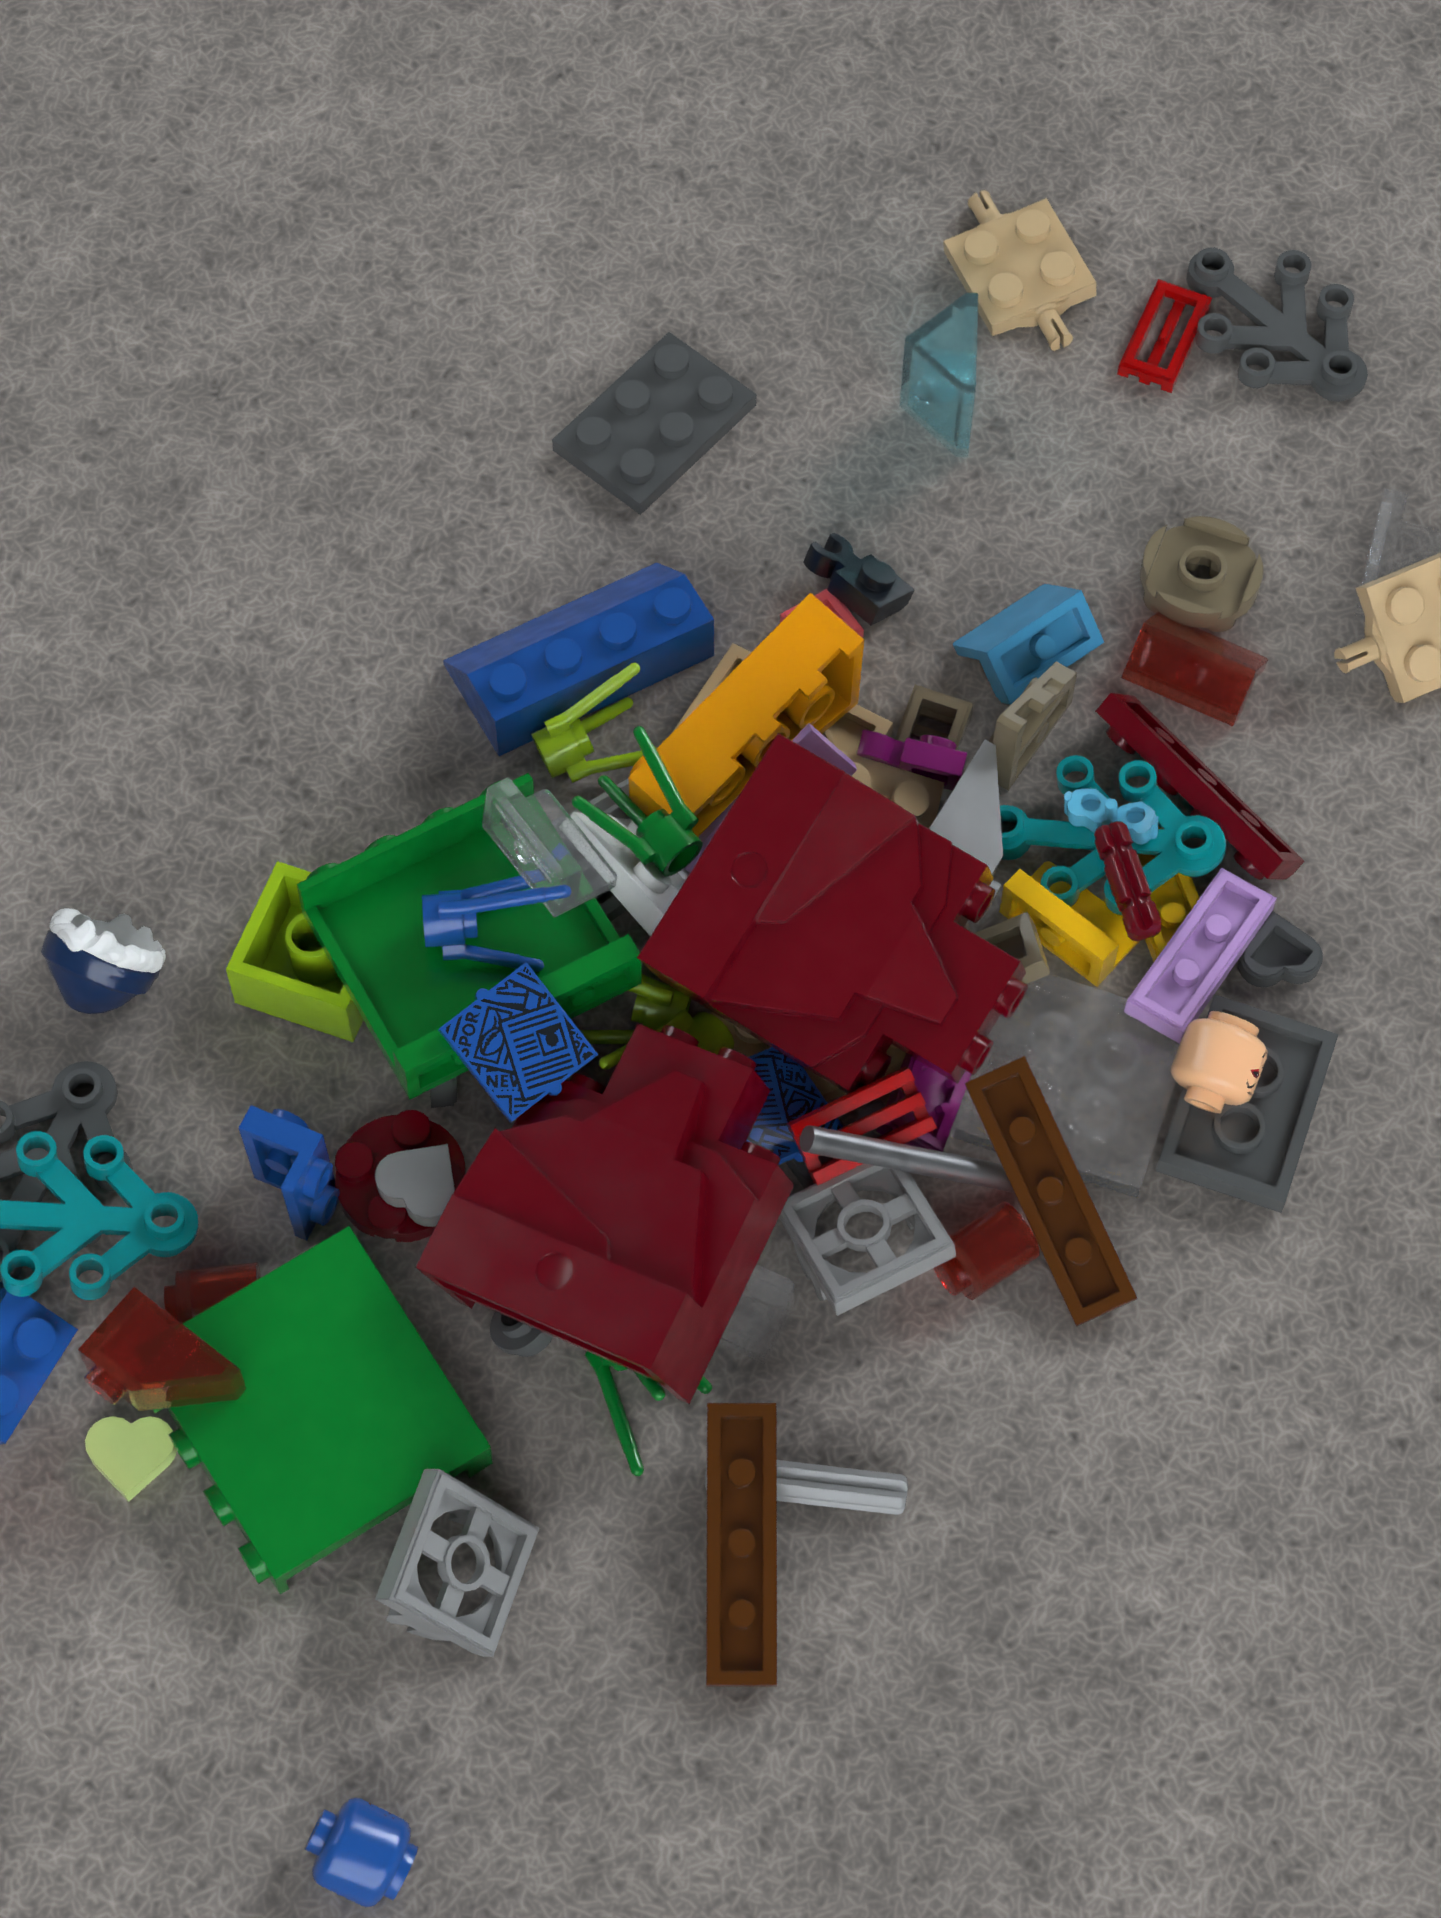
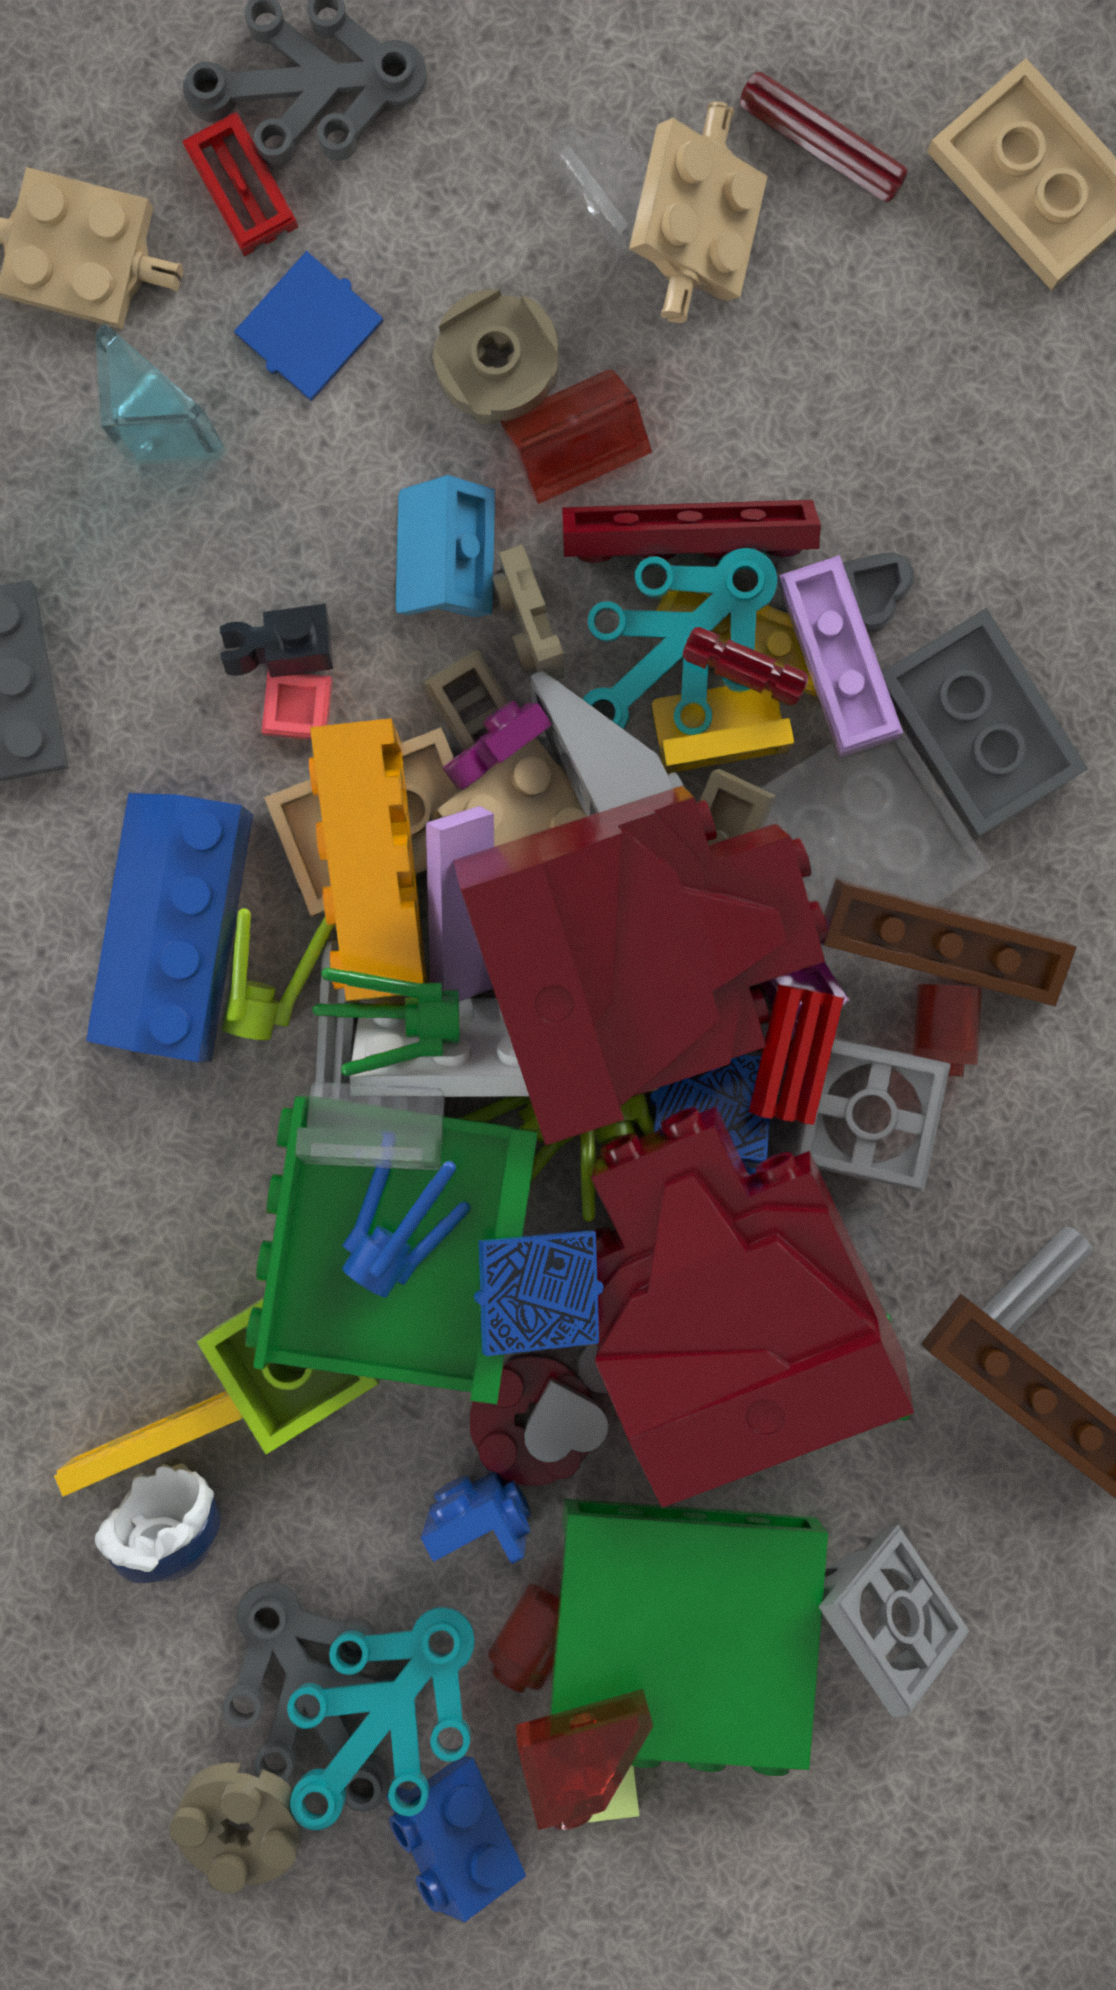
camera: 45 degrees left, 25 degrees up
blue head [305,1798,418,1907] -> none
flat silver bar [800,1125,1014,1193] -> none
medium azure piece [1064,788,1158,844] -> none
light nougat head [1171,1011,1268,1113] -> none
none -> yellow tile [54,1391,243,1497]
none -> blue piece [234,250,384,402]

